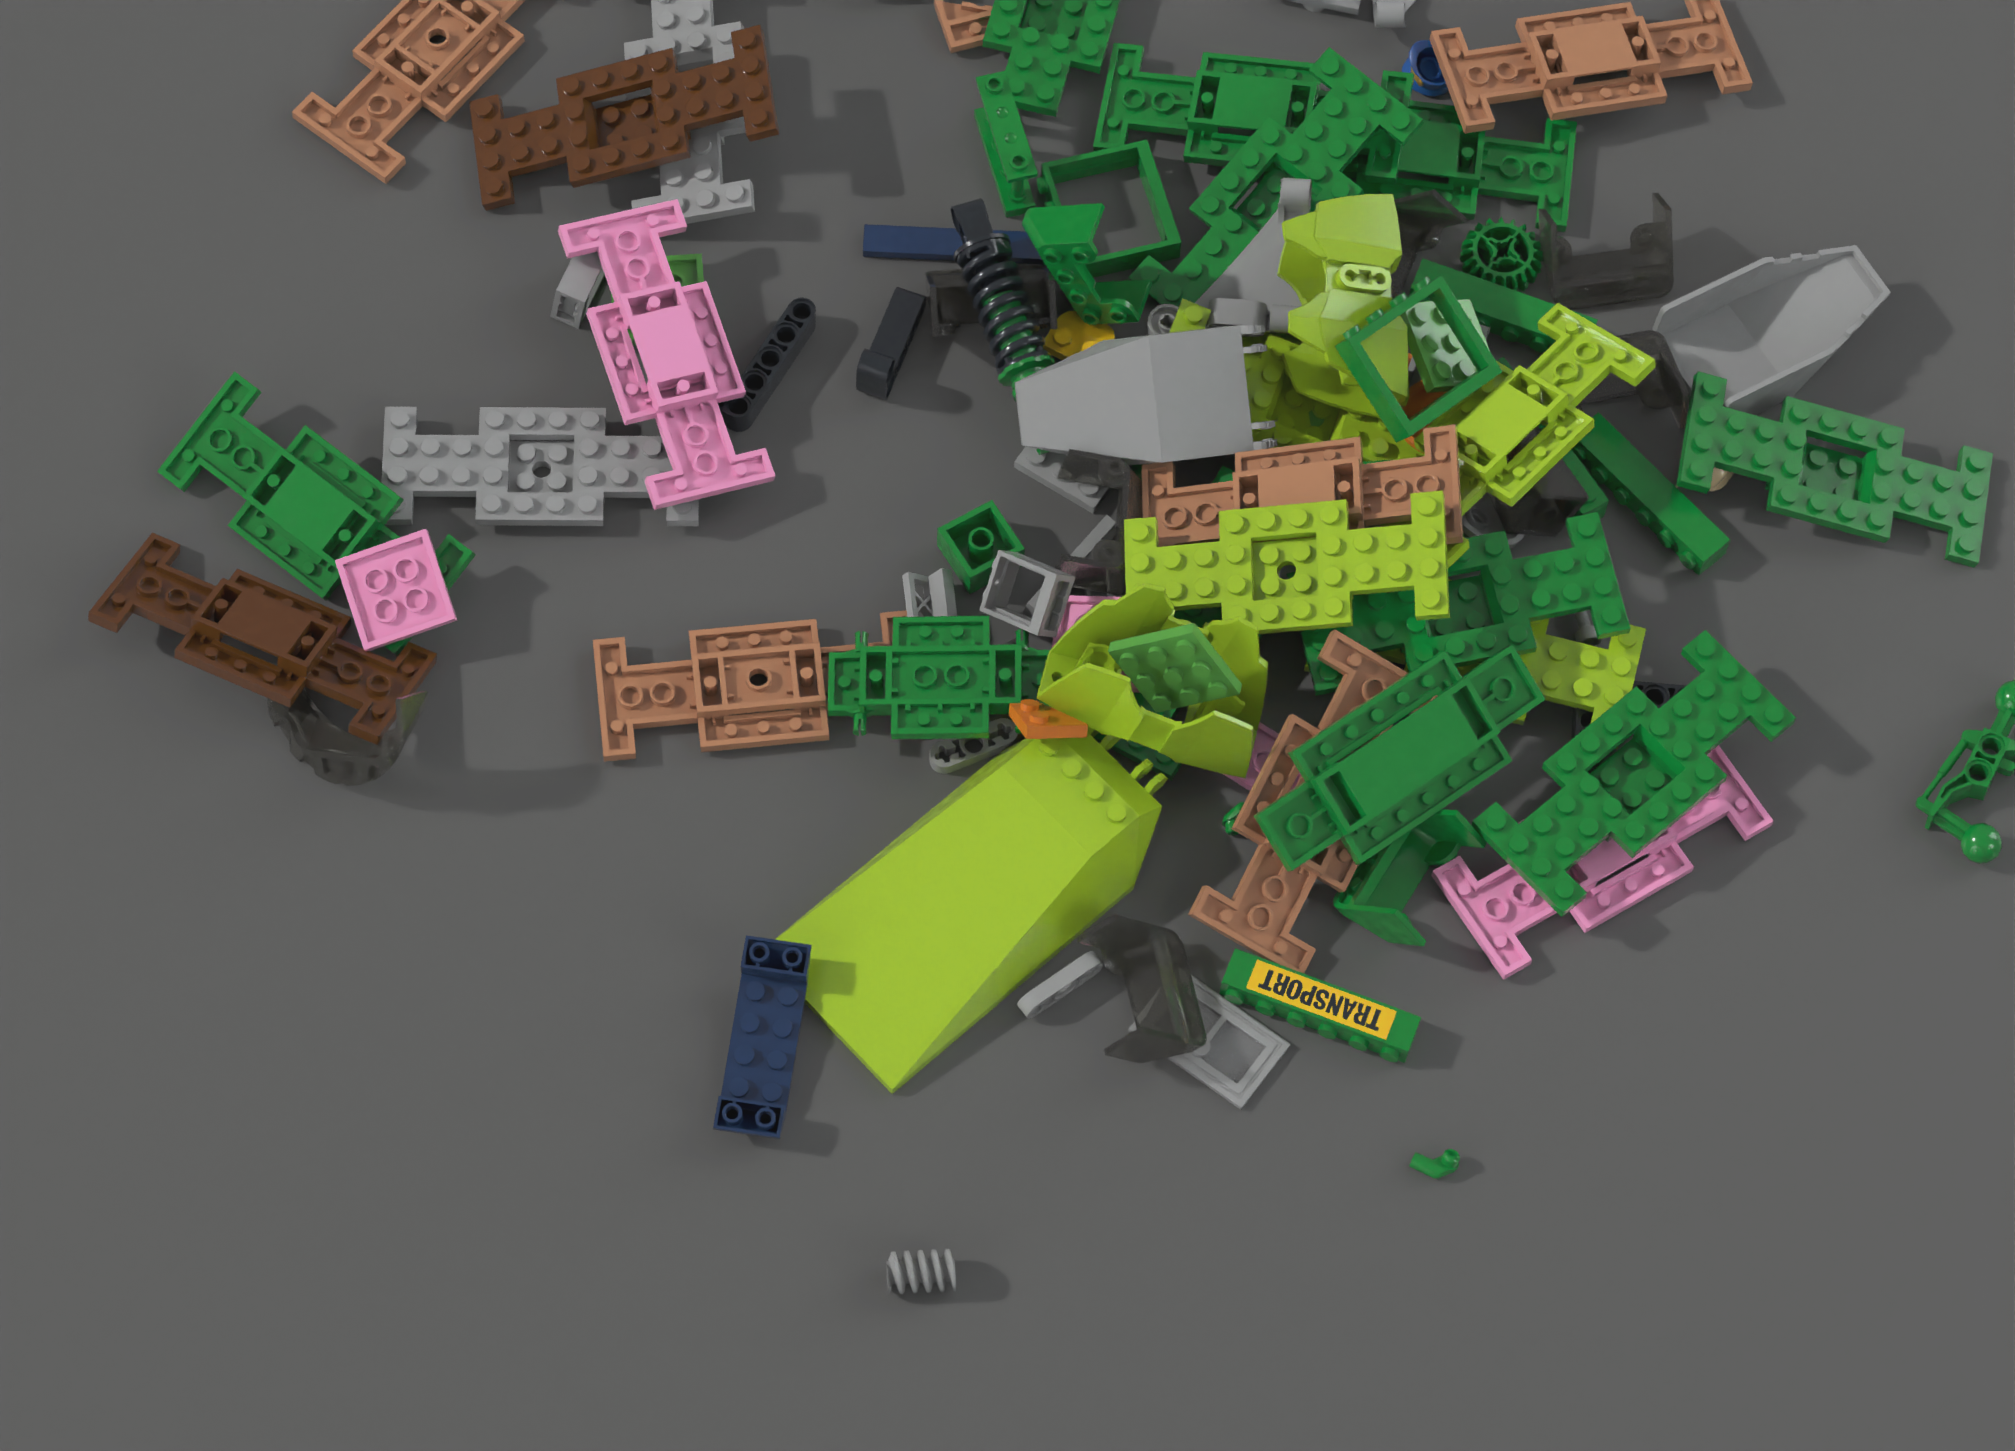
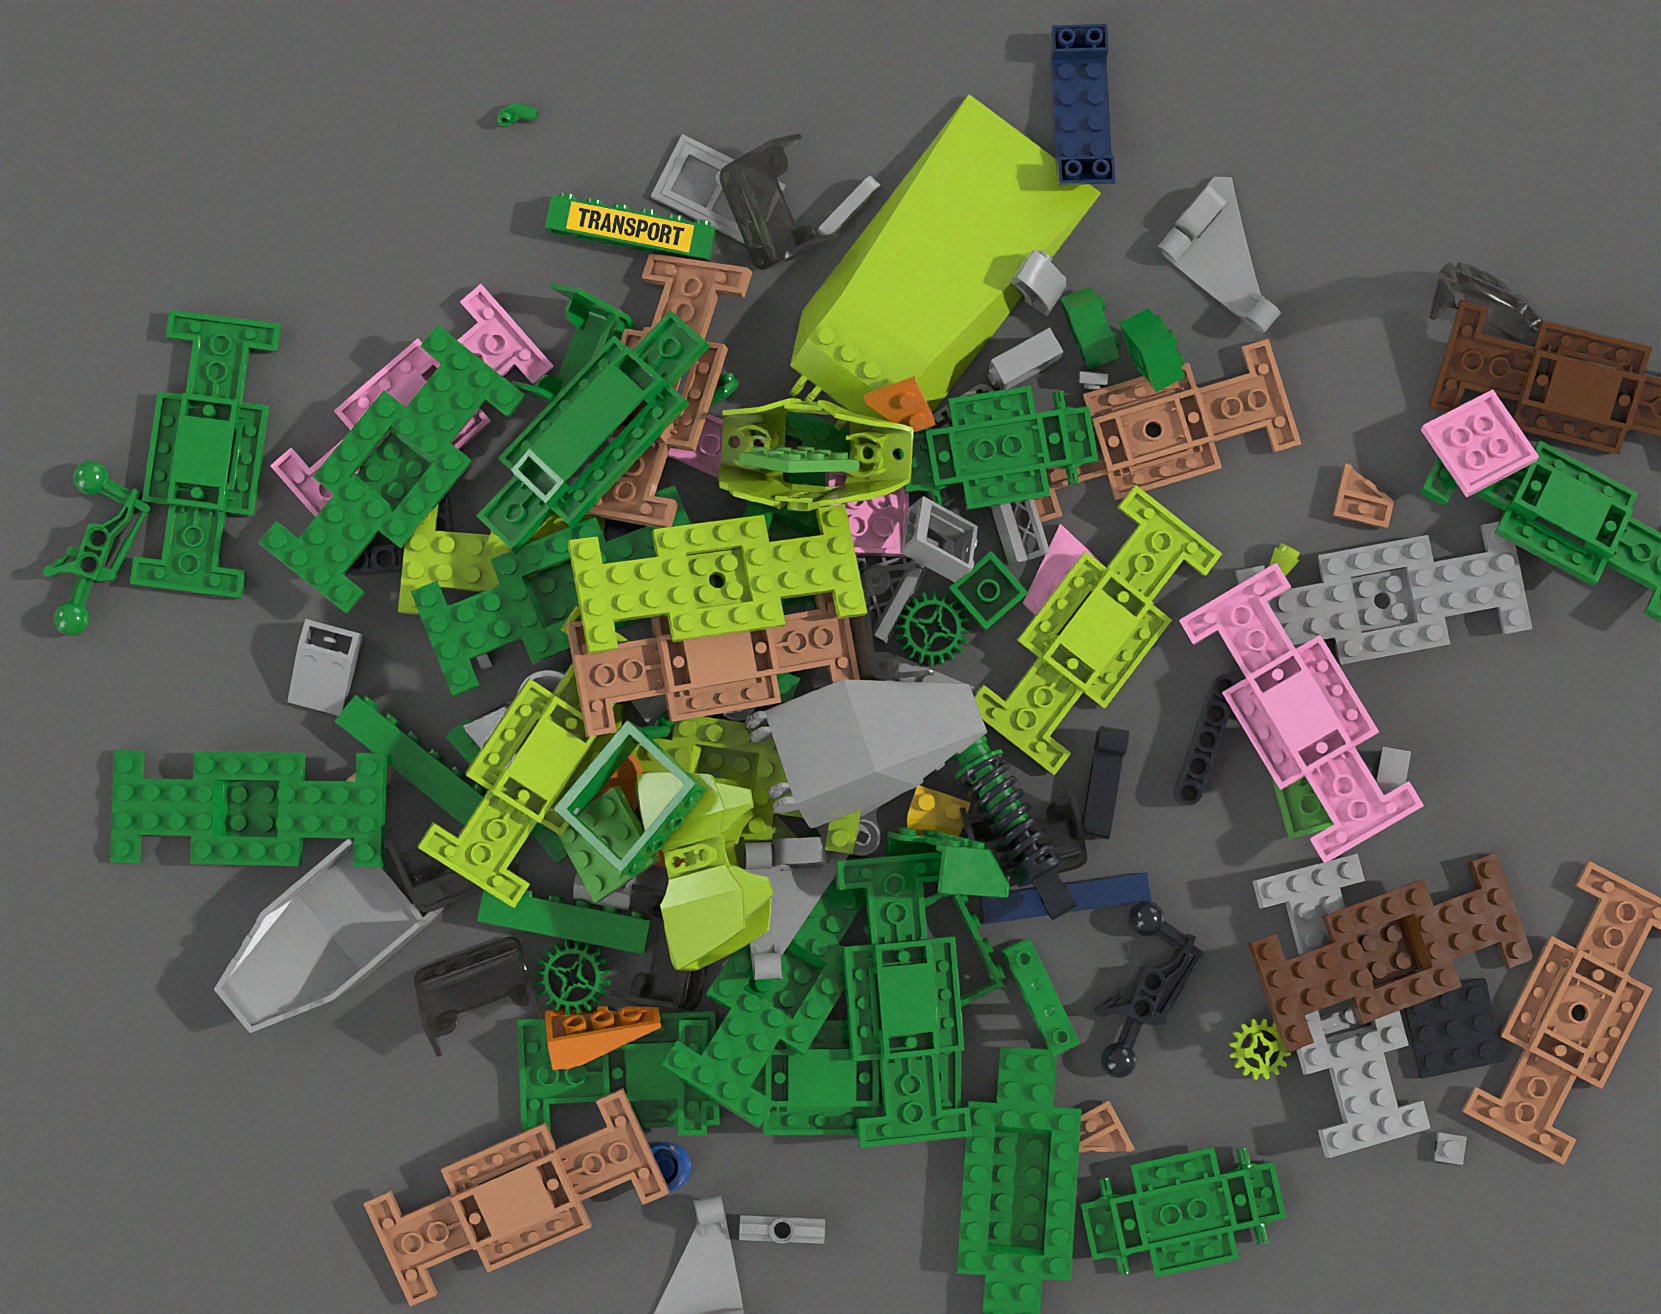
camera: 170 degrees right, 20 degrees up
none -> green piece [130,310,282,599]
none -> light grey slope [287,619,365,716]
none -> orange wedge [545,1006,661,1070]
none -> green piece [835,852,972,1148]
none -> green gear [895,591,970,667]
none -> lime piece [974,485,1222,775]
none -> light grey window [987,328,1063,390]
none -> light grey brick [1010,250,1067,317]
none -> bright pink wing [1022,524,1100,615]
none -> green brick [1060,286,1121,369]
none -> light grey plate [1078,370,1108,389]
none -> black piece [1094,901,1203,1078]
none -> green brick [1119,308,1185,393]
none -> light grey panel [1157,176,1282,333]
none -> lime gear [1228,1018,1291,1080]
none -> lime cone [1269,542,1300,576]
none -> nougat wing [1332,463,1394,529]
none -> black plate [1404,978,1504,1079]

